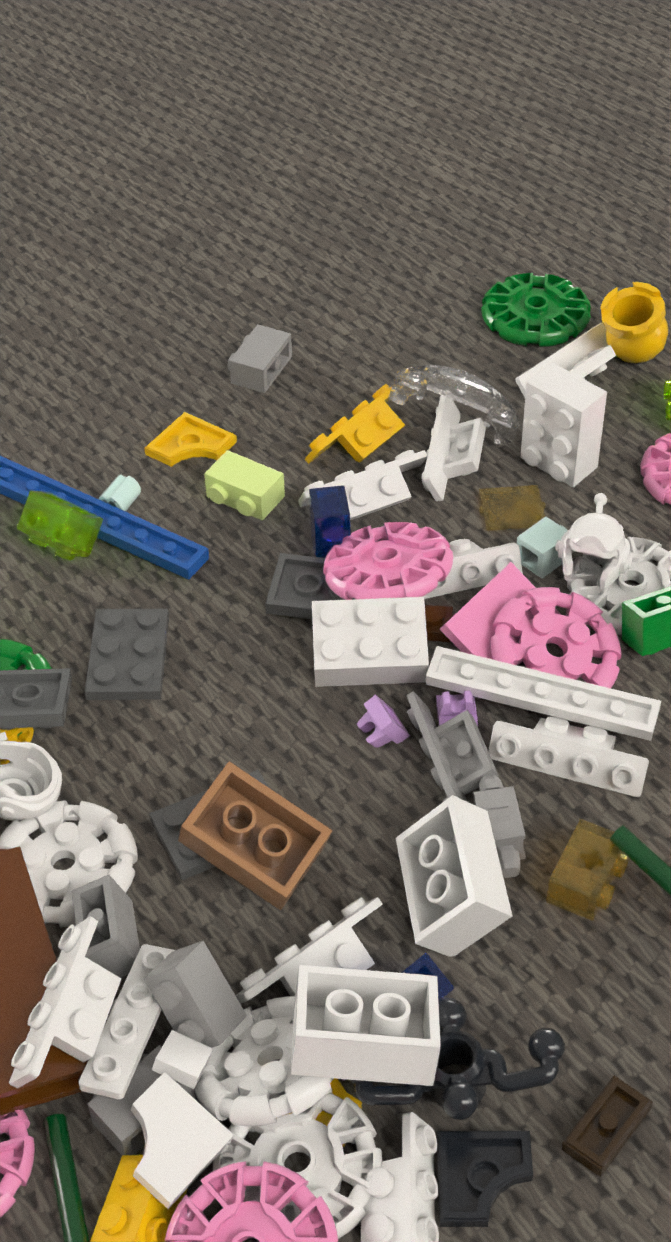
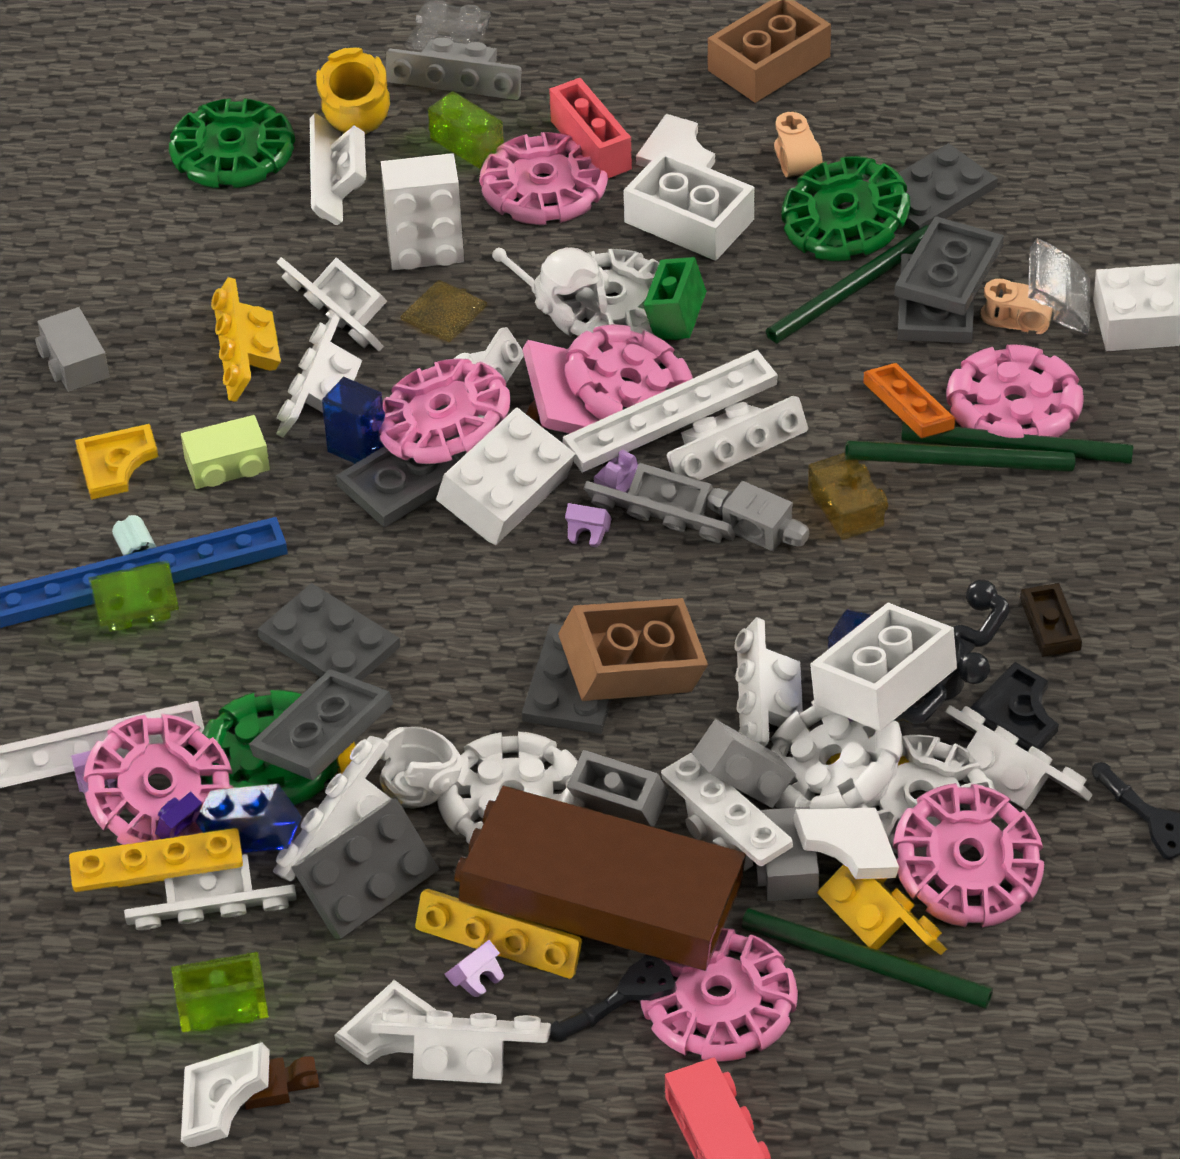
camera: 50 degrees left, 0 degrees up
white bracket [9,916,121,1088] -> none
white tile [152,1030,213,1089] -> none
clear windscreen [388,365,520,447] -> none
white brick [396,795,512,957] -> none
light aqua brick [517,517,568,578] -> none

